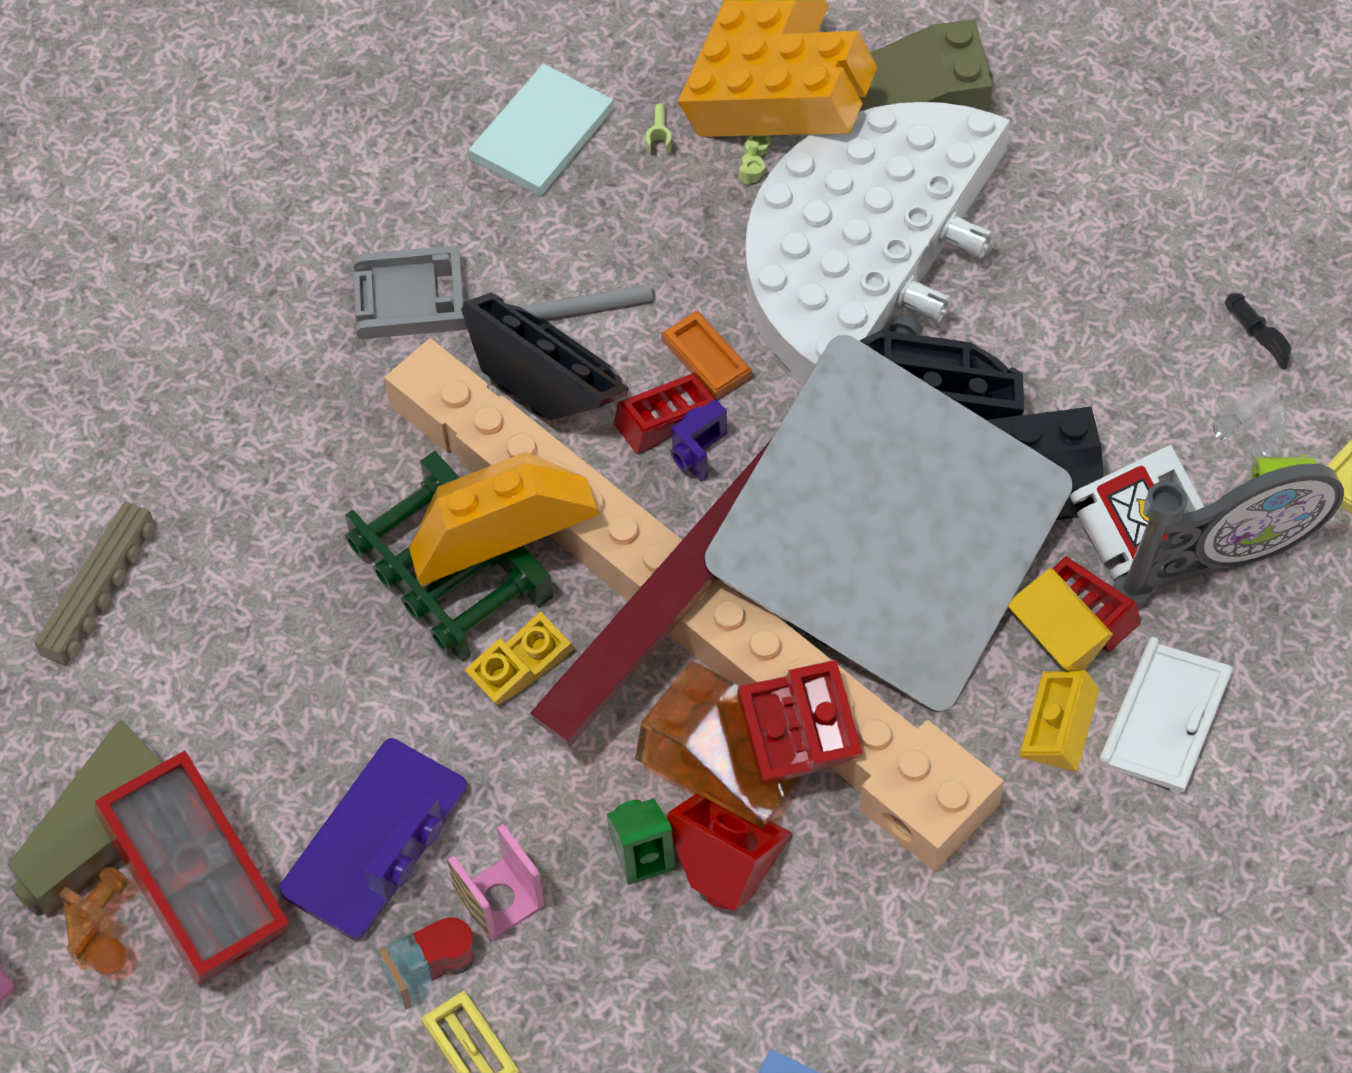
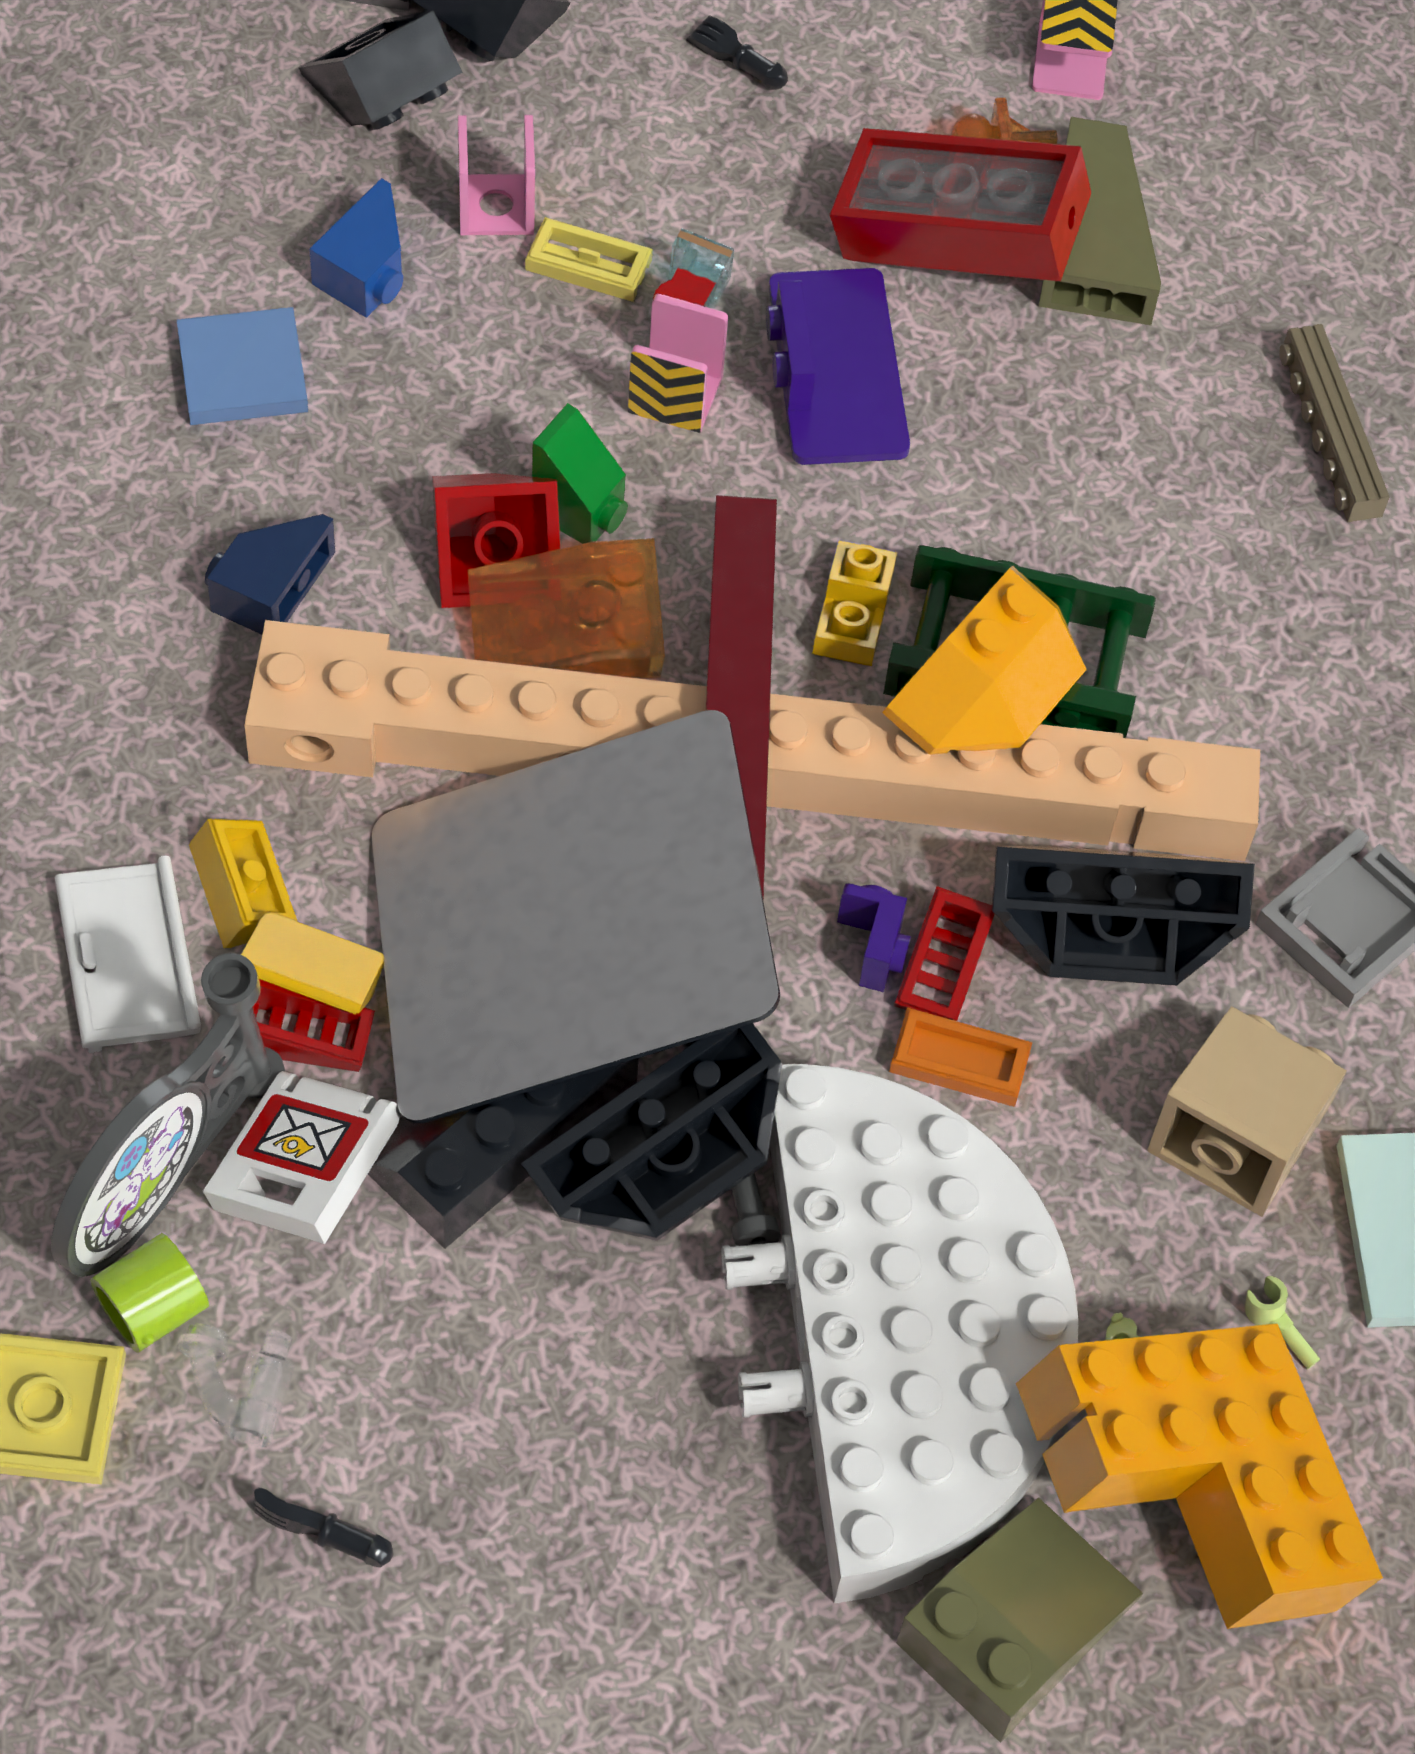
camera: 135 degrees right, 0 degrees up
light grey bar [519,284,653,320] -> none
red slope [736,660,863,786] -> none
none -> dark blue slope [205,514,336,635]
none -> tan slope [1147,1006,1347,1217]

